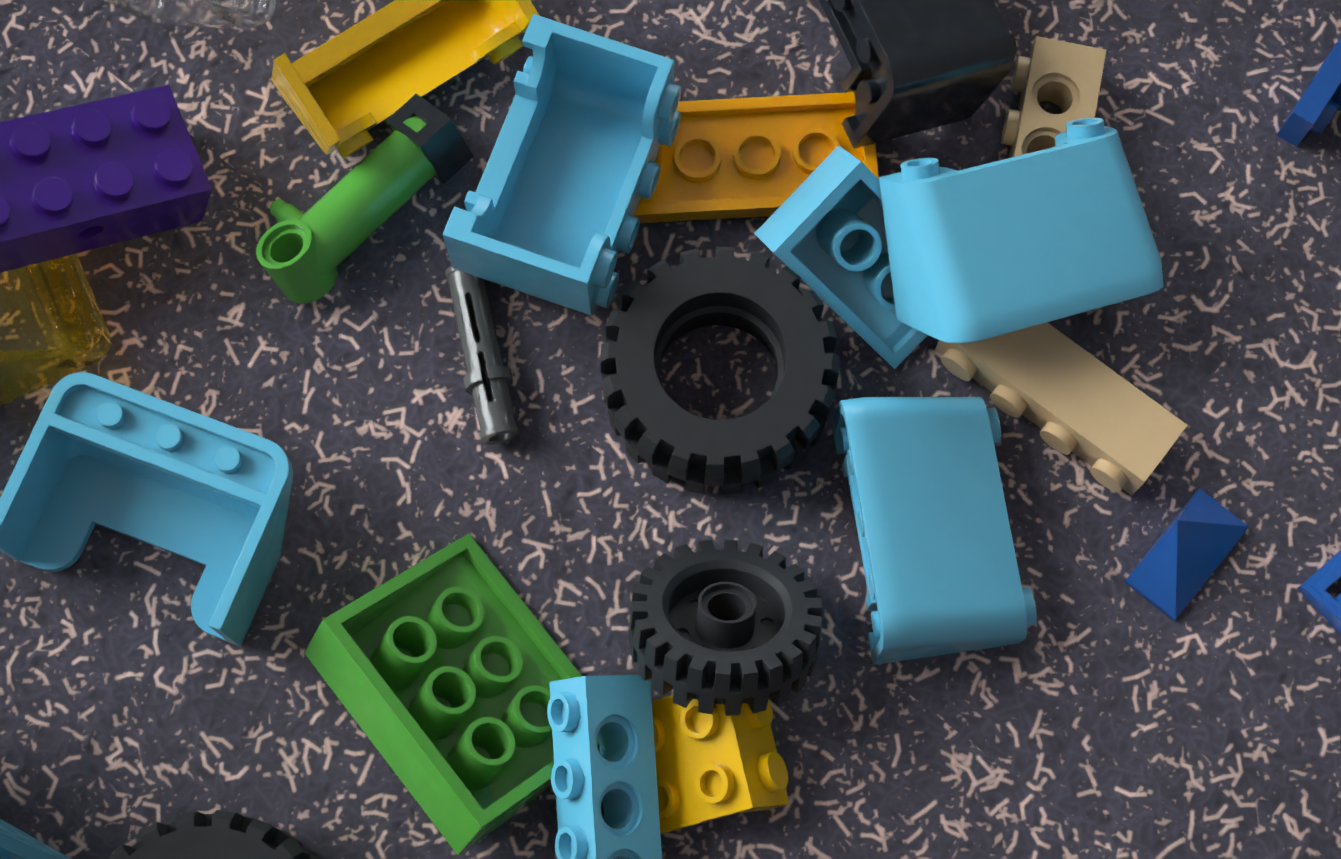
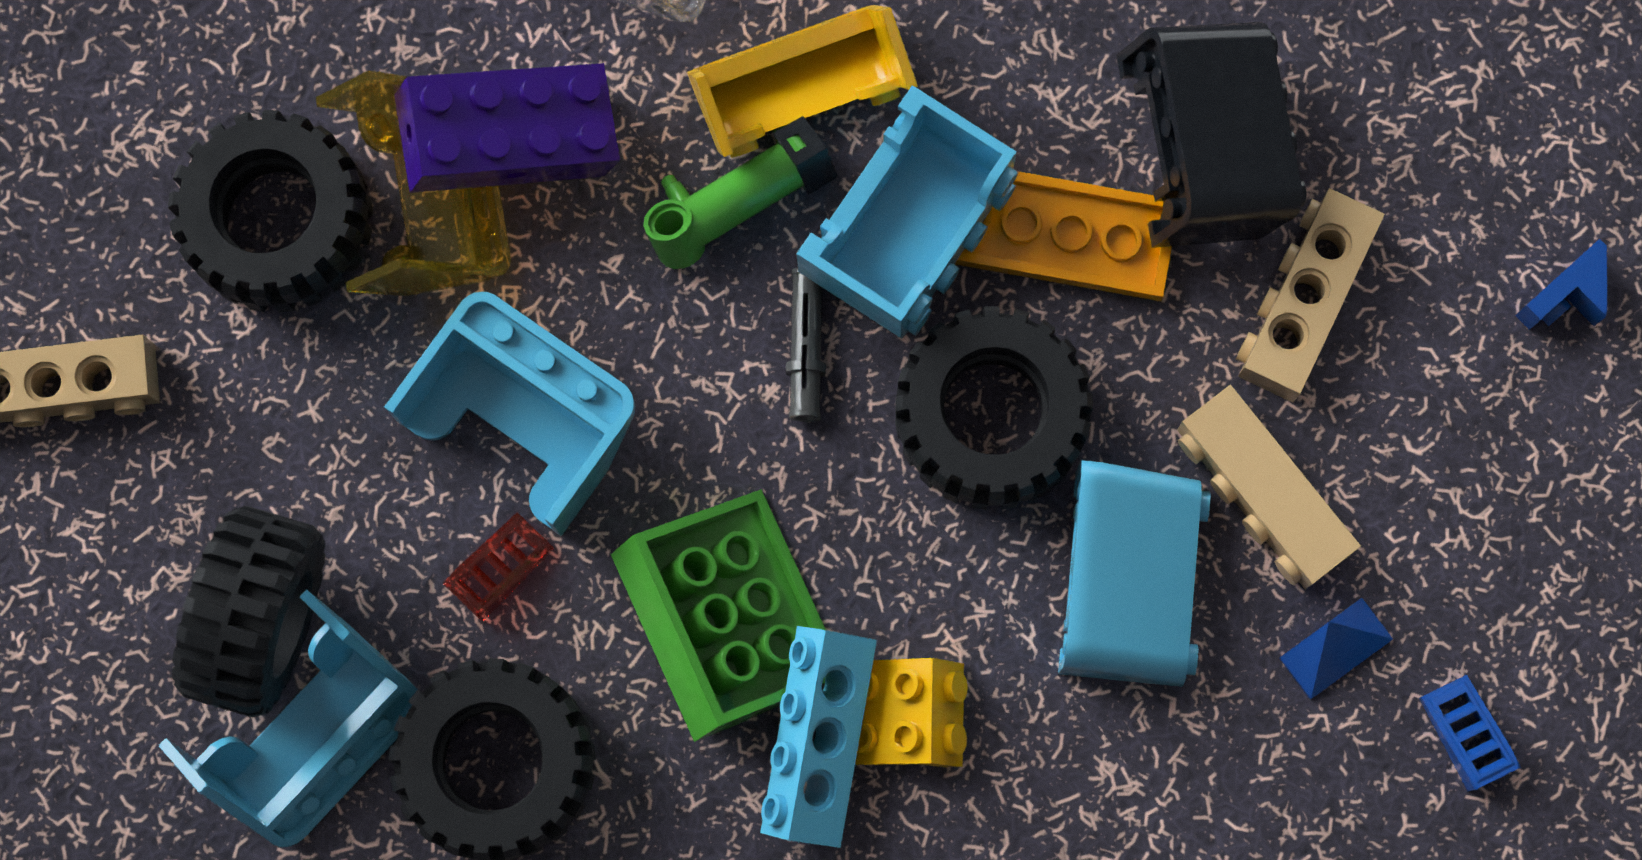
camera: 20 degrees right, 5 degrees up
black wheel [629,539,822,716] -> none
medium azure slope [754,145,928,369] -> none
medium azure windscreen [879,118,1163,343] -> none
none -> clear red slope [442,513,554,621]

